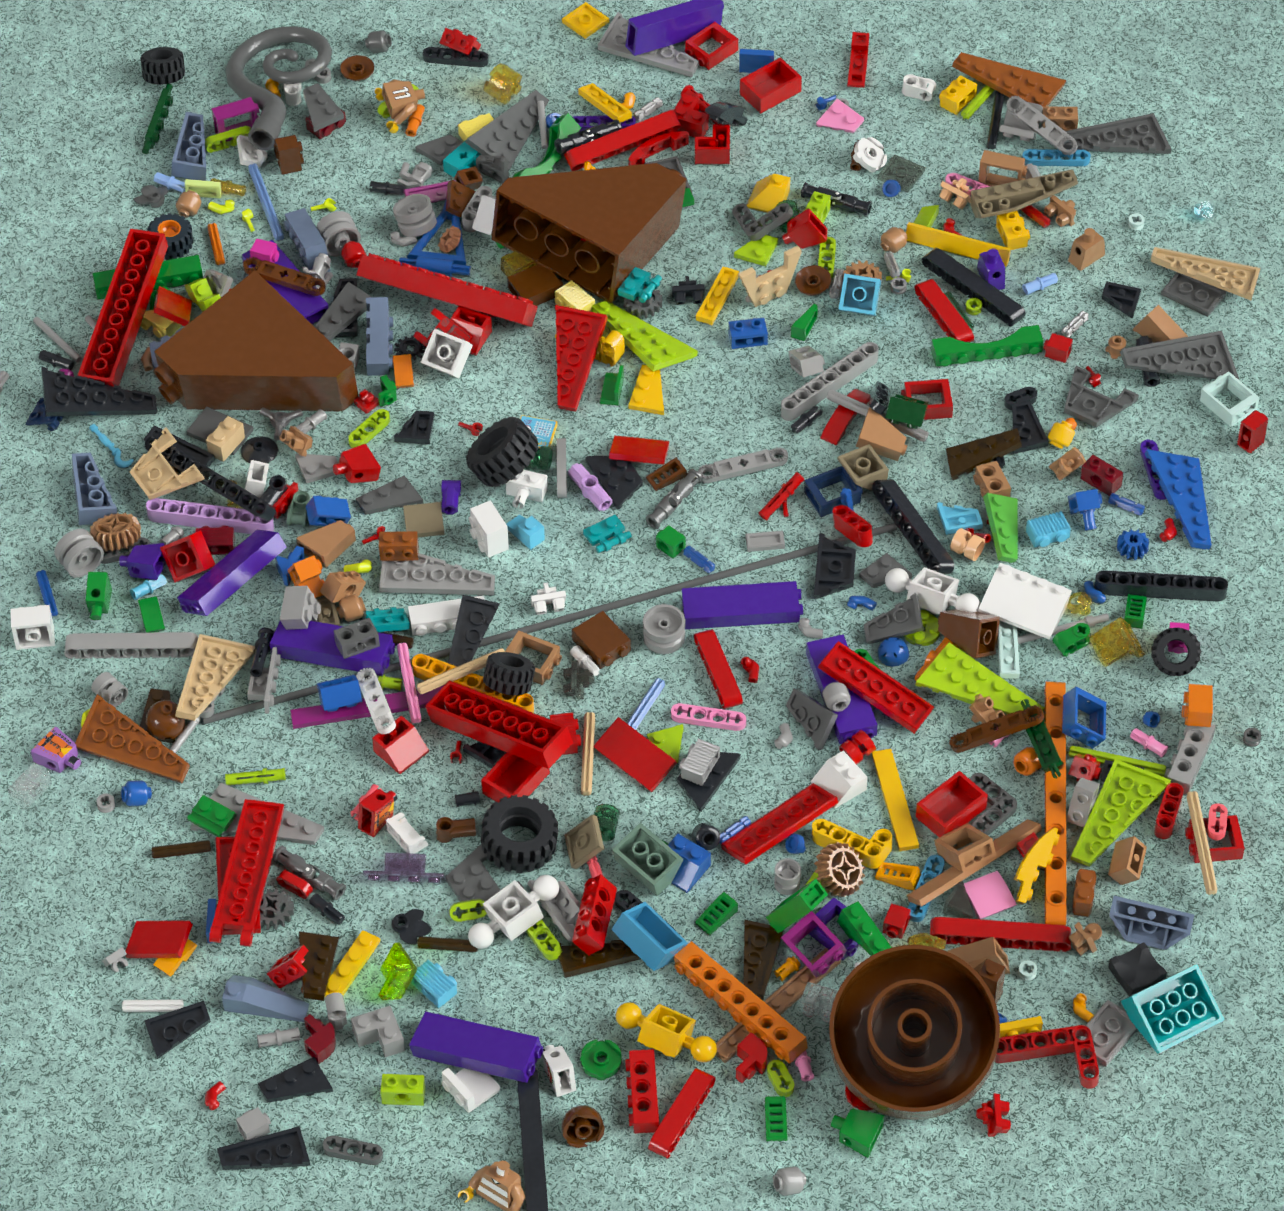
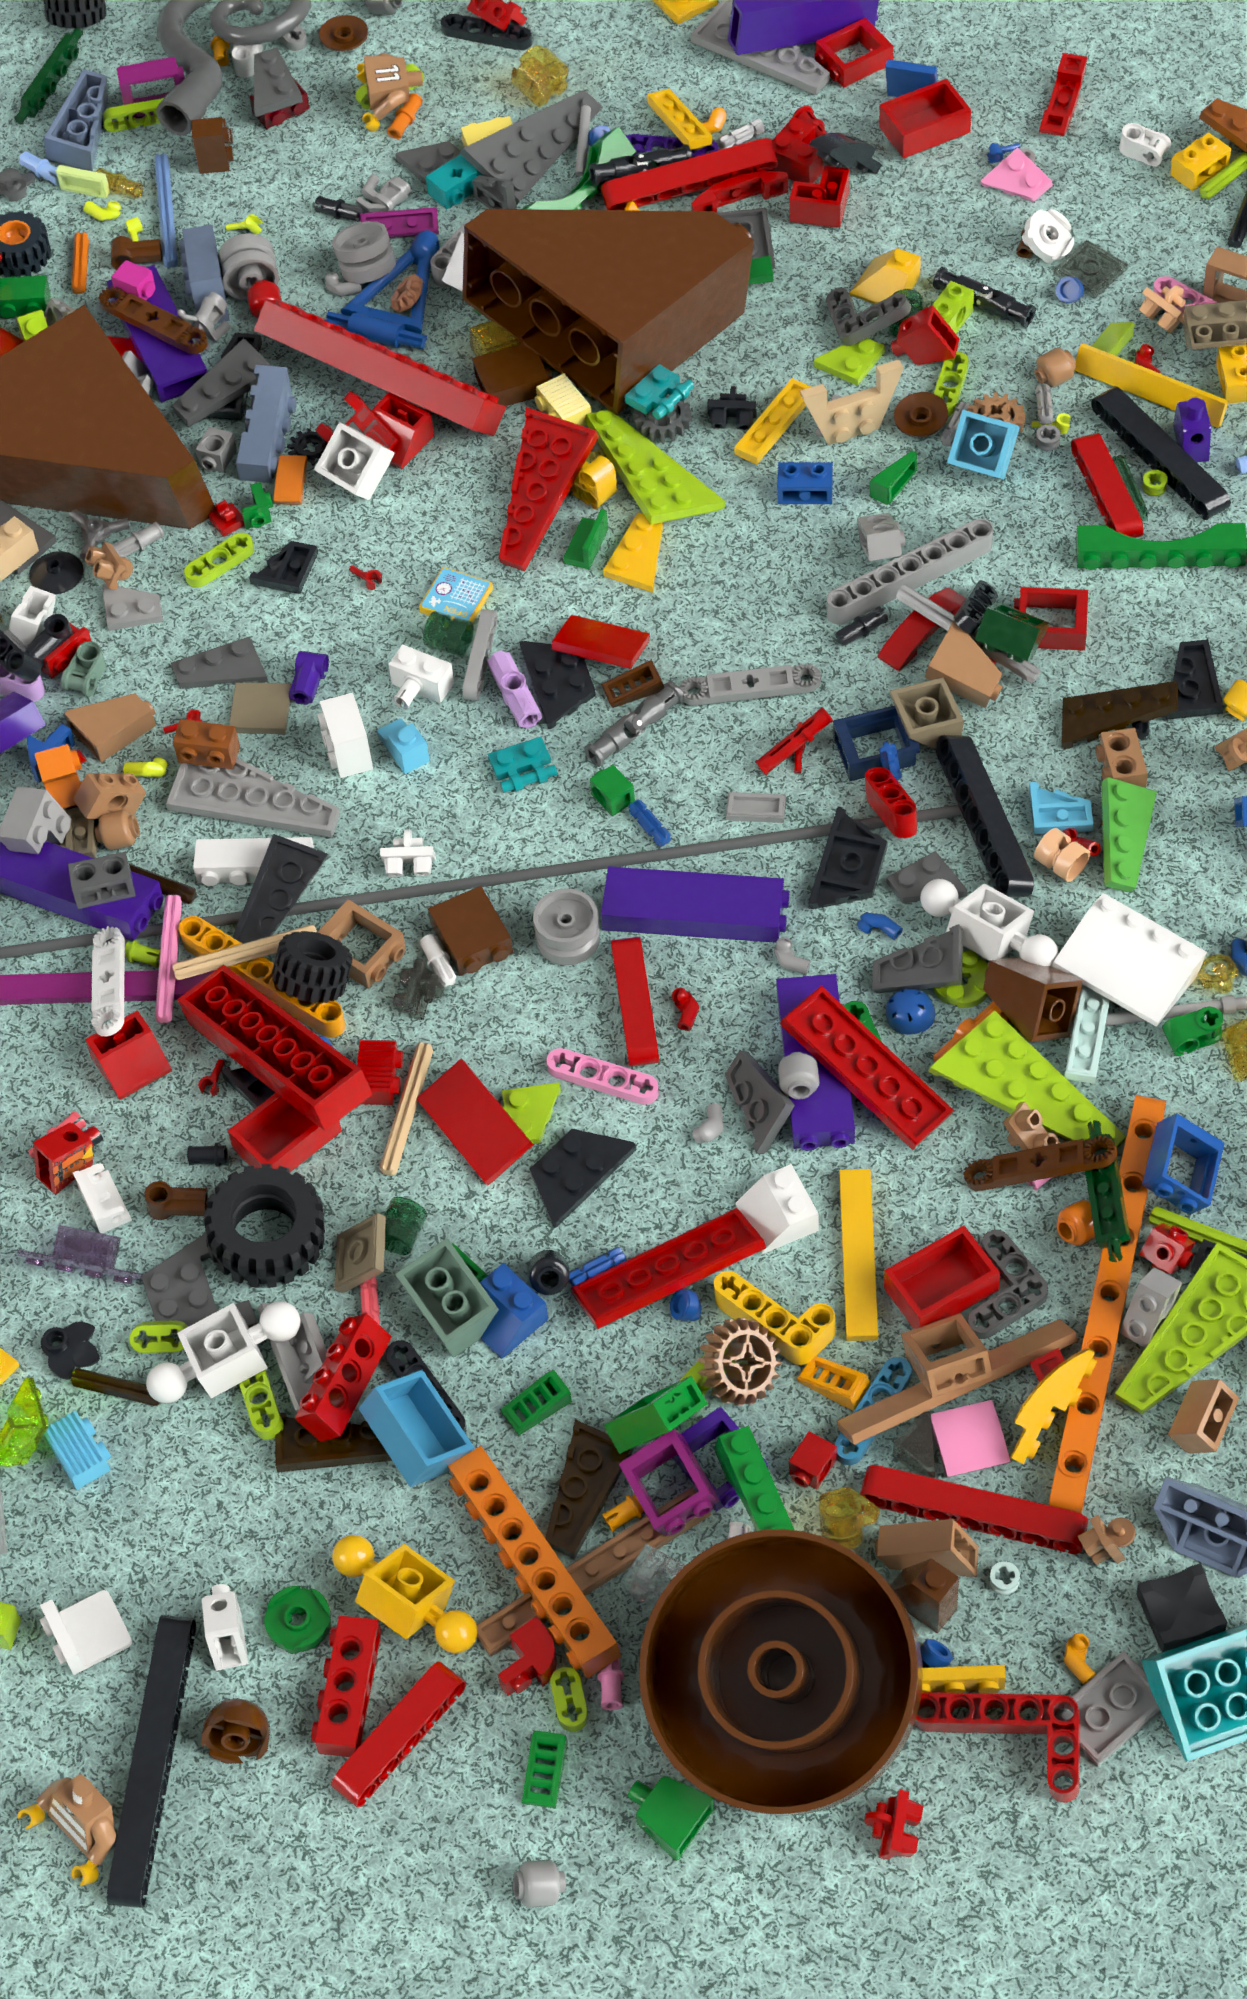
camera: 15 degrees right, 5 degrees up
medium nougat head [176,190,201,218] -> none
white bracket [237,135,267,168] -> none
blue brick [305,496,351,526] -> none
blue brick [317,675,362,712] -> none
red torso [333,444,381,483] -> none
teal plate [365,607,410,633] -> none
dark purple brick [409,1011,543,1083] -> none
reddish brown wing [446,180,476,217] -> none
reddish brown brick [453,167,483,190] -> none
black tyre [466,417,538,487] -> none
axle [627,678,665,730] -> none
light grey brick [679,739,720,786] -> none
light grey wheel [774,858,801,895] -> none
red wheel [839,730,876,765] -> none
black beam [1004,387,1037,410] -> none
medium azure brick [1026,511,1071,547] -> none
dark orange brick [1072,869,1096,917] -> none
none -> reddish brown piece [111,236,162,270]

